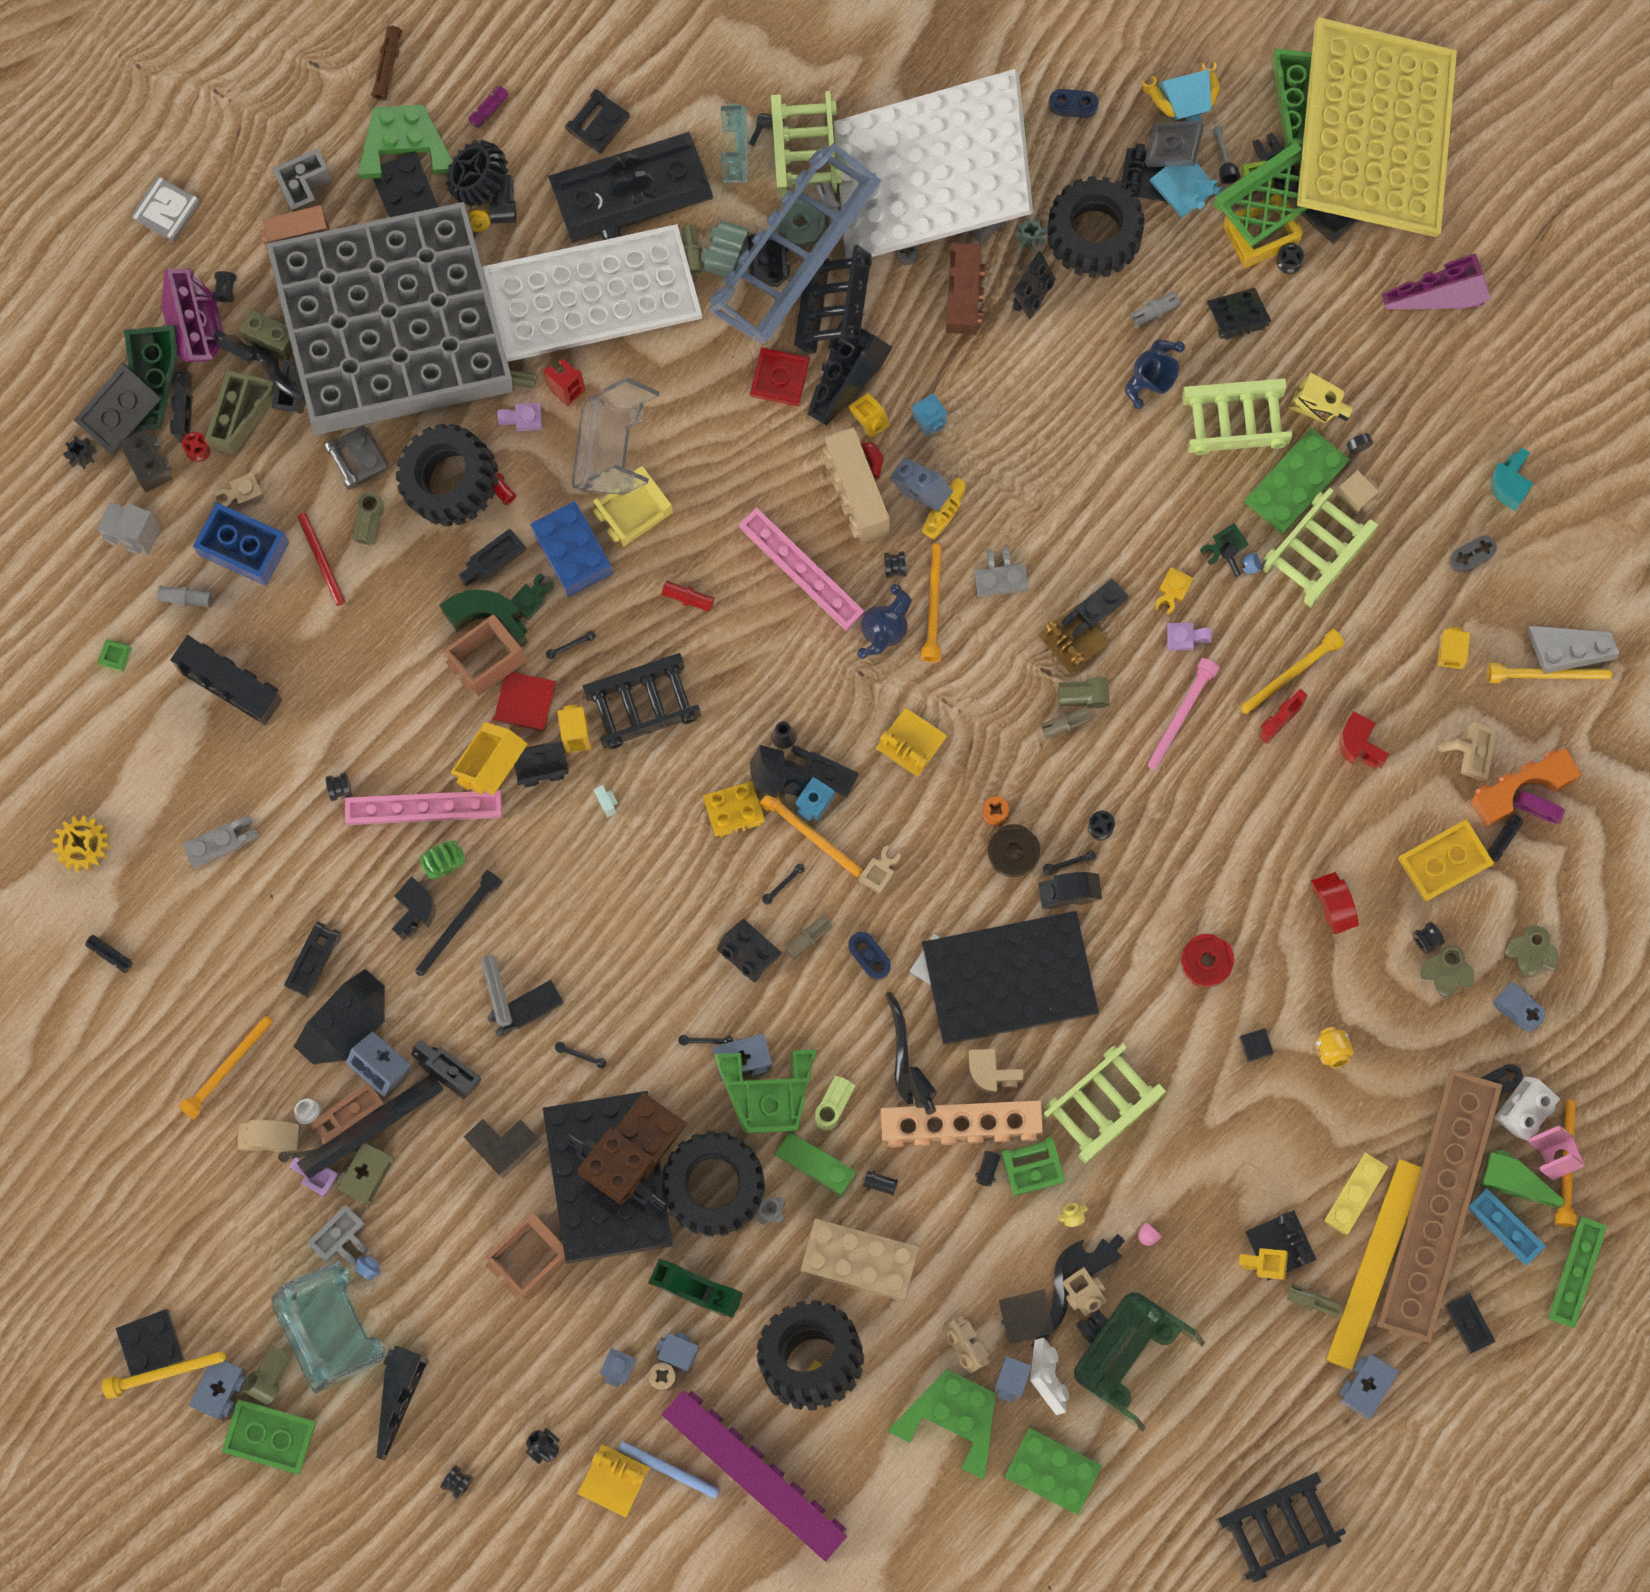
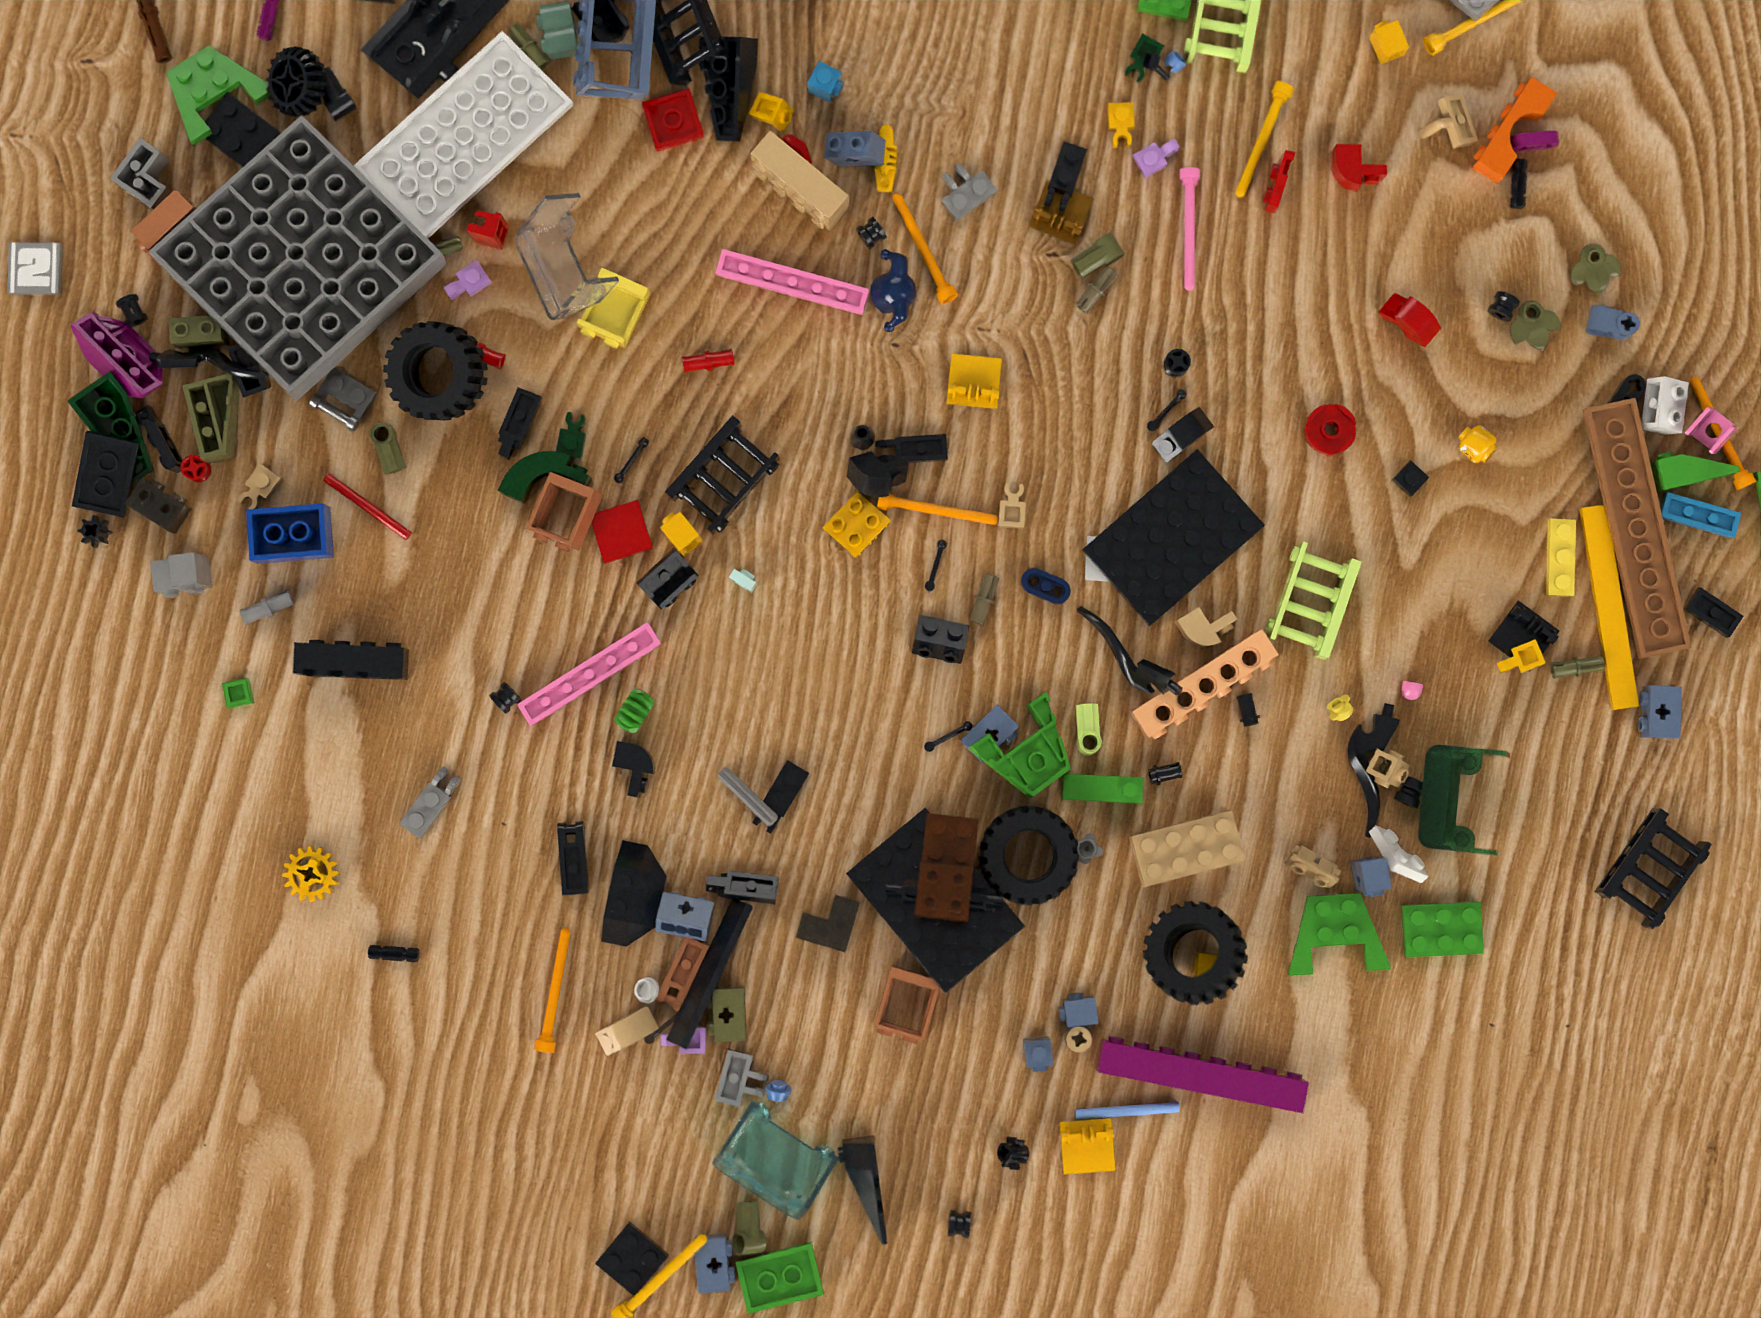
camera: 35 degrees left, 10 degrees up
black piece [415,870,503,976] -> none
yellow window [451,722,528,796] -> none
yellow plate [466,209,490,232] -> none
blue brick [530,501,613,597] -> none
black hinge [555,1042,607,1068] -> none
dark green arch [648,1259,744,1318] -> none
dark azure brick [796,777,835,822] -> none
orange wheel [983,796,1009,826] -> none
dark brown plate [988,824,1040,877] -> none
clear smoke piece [999,1289,1055,1344] -> none
bright green plate [1001,1137,1065,1197] -> none
yellow plate [1398,819,1494,903] -> none

